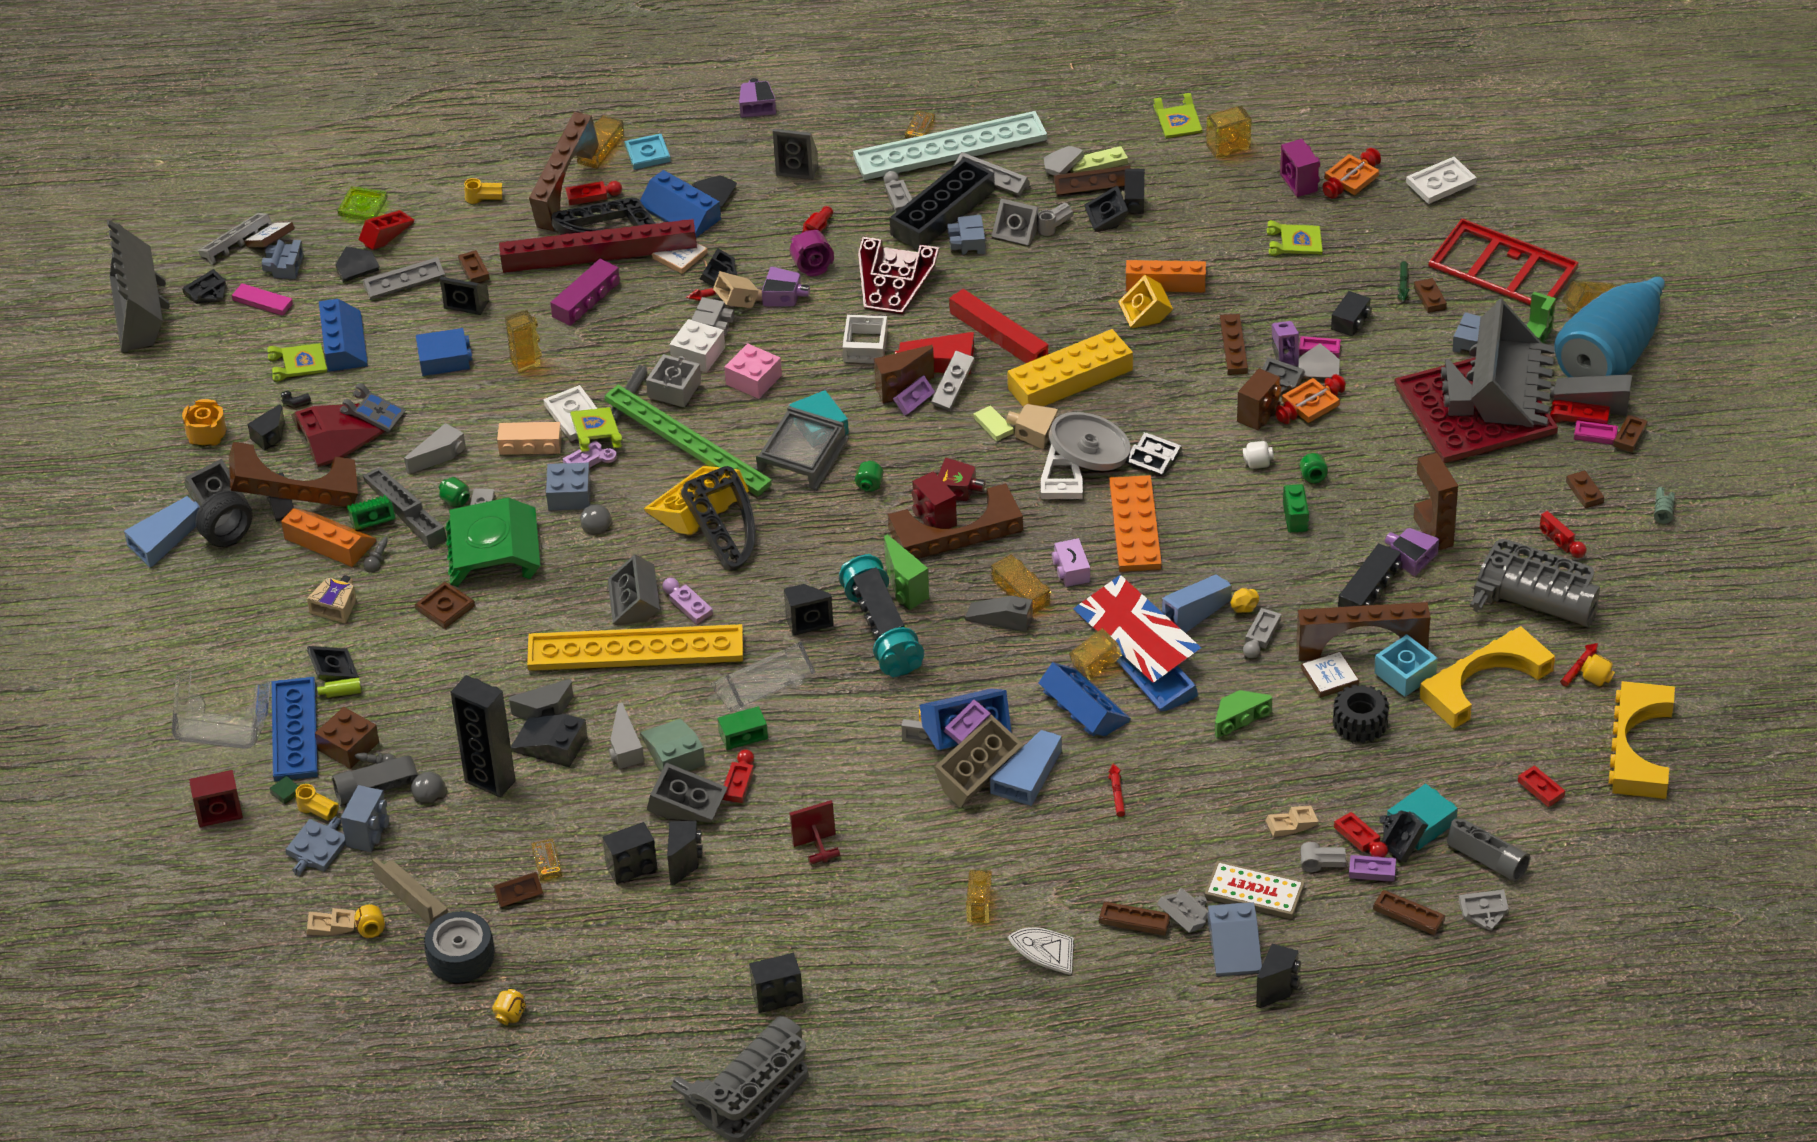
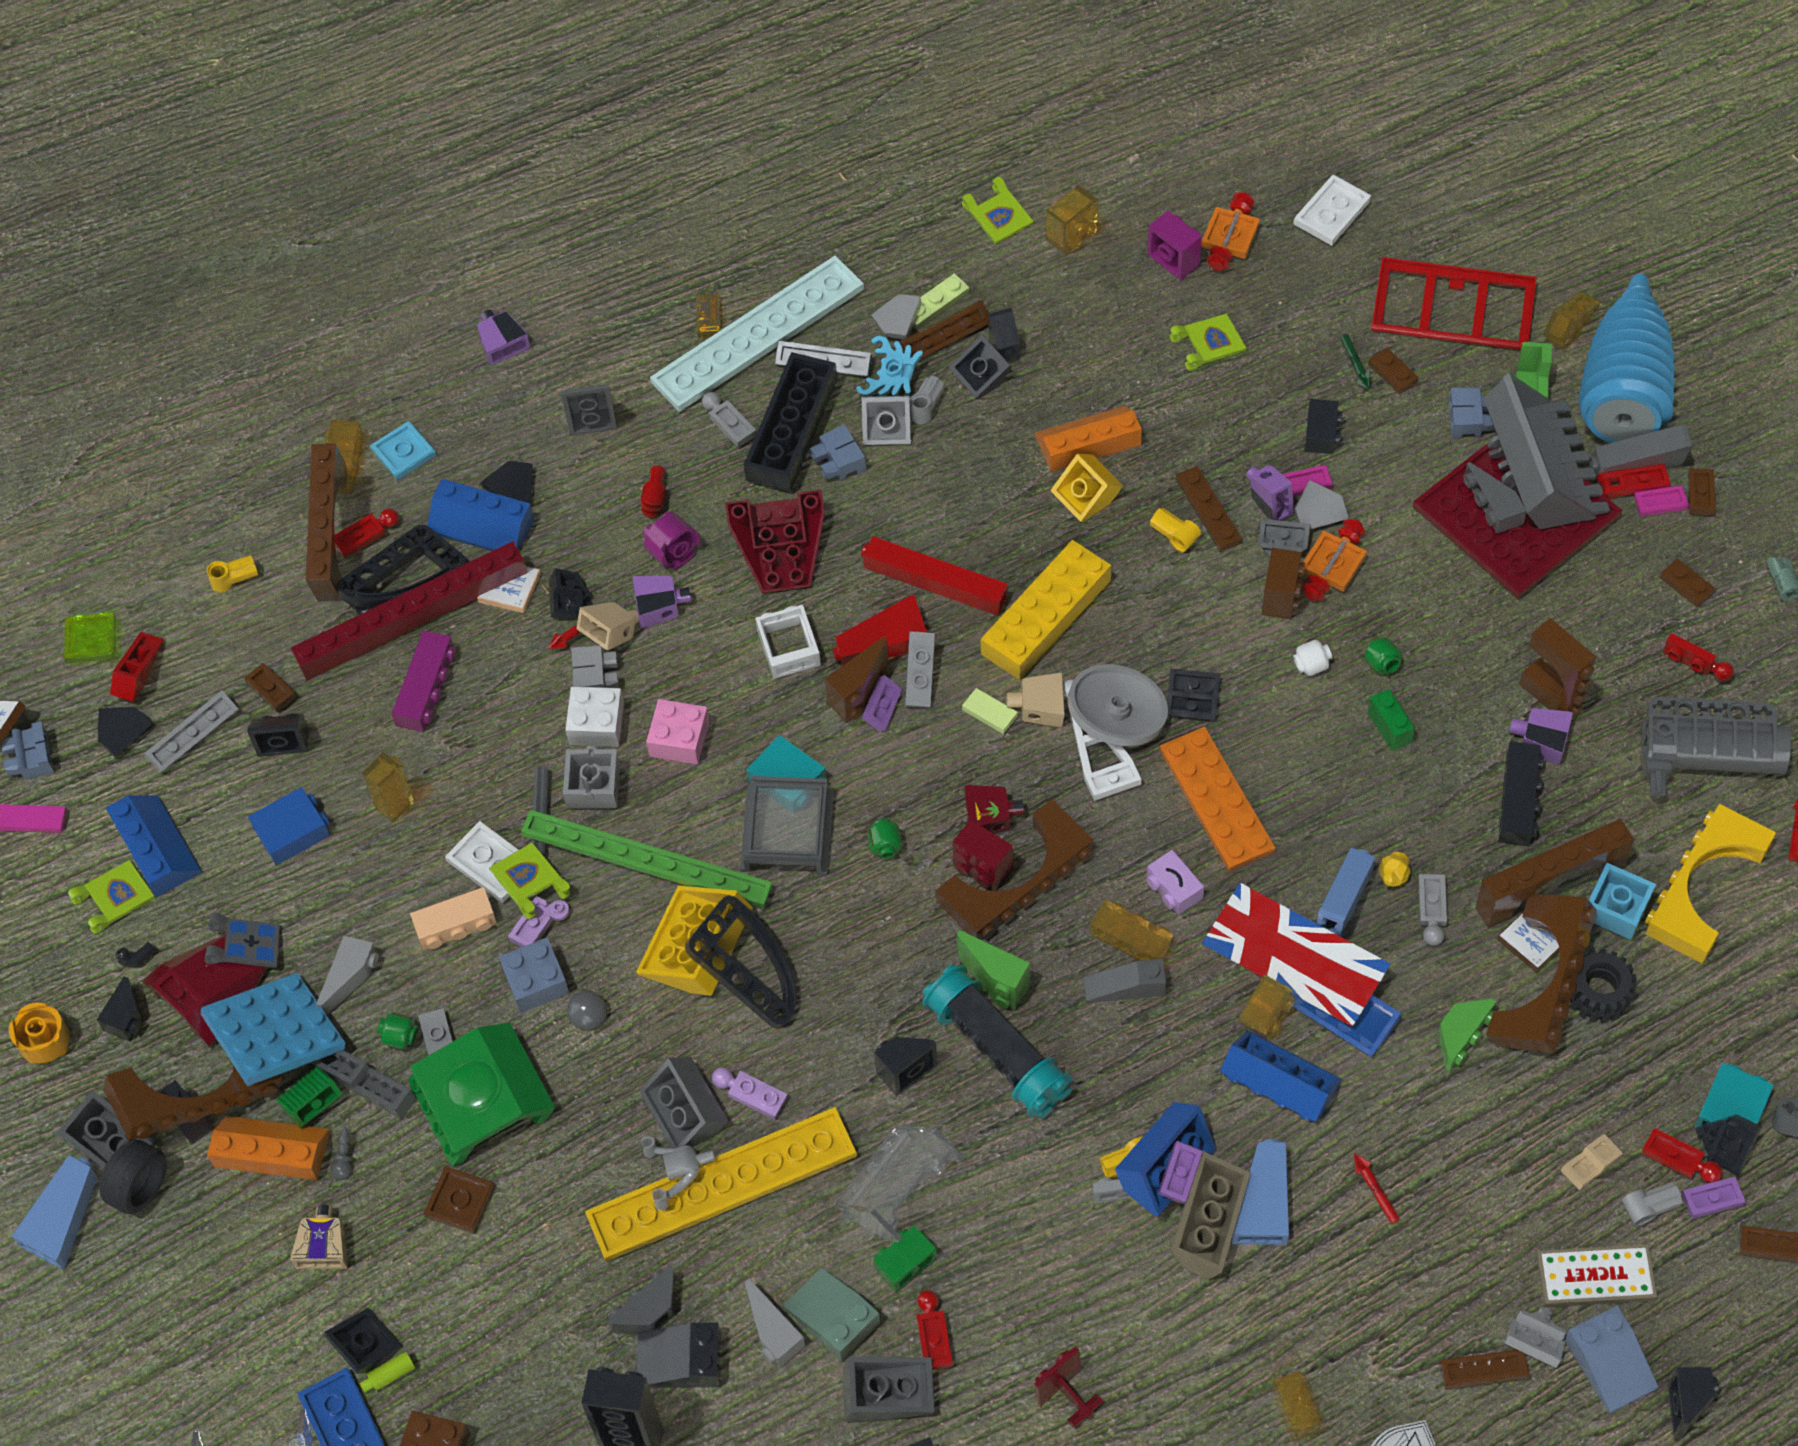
camera: 20 degrees left, 15 degrees up
none -> dark azure plate [201,973,345,1086]
none -> light grey piece [641,1136,715,1210]
none -> medium azure animal [856,336,923,396]
none -> yellow piece [1150,508,1201,552]
none -> reddish brown arch [1486,893,1597,1053]

